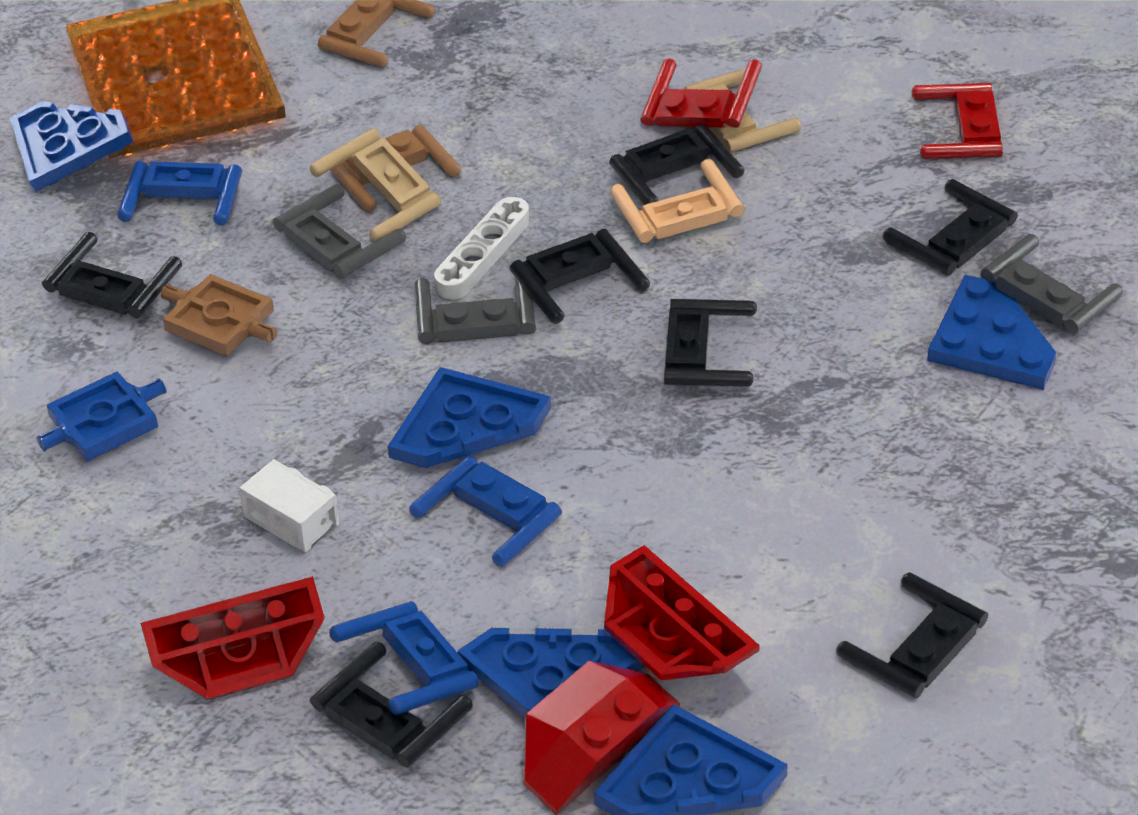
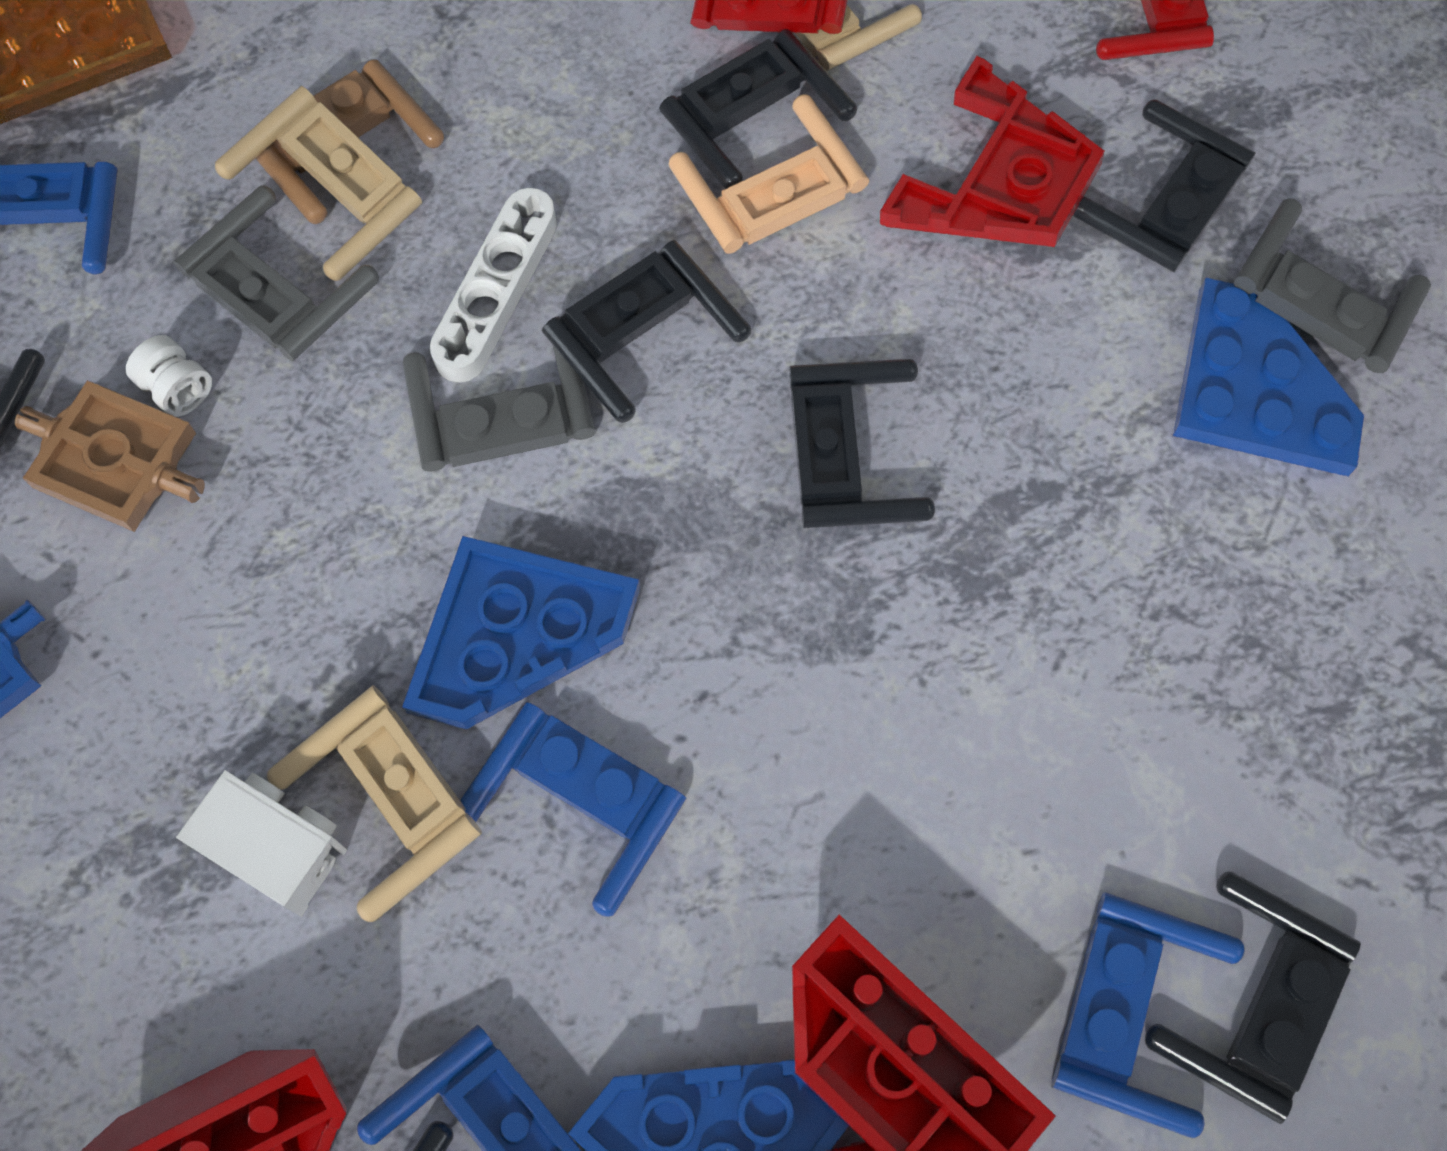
camera: 10 degrees left, 25 degrees up
none -> white wheel [126,335,212,417]
none -> tan plate [267,685,482,922]
none -> red wing [880,56,1105,247]
none -> blue plate [1051,892,1245,1138]

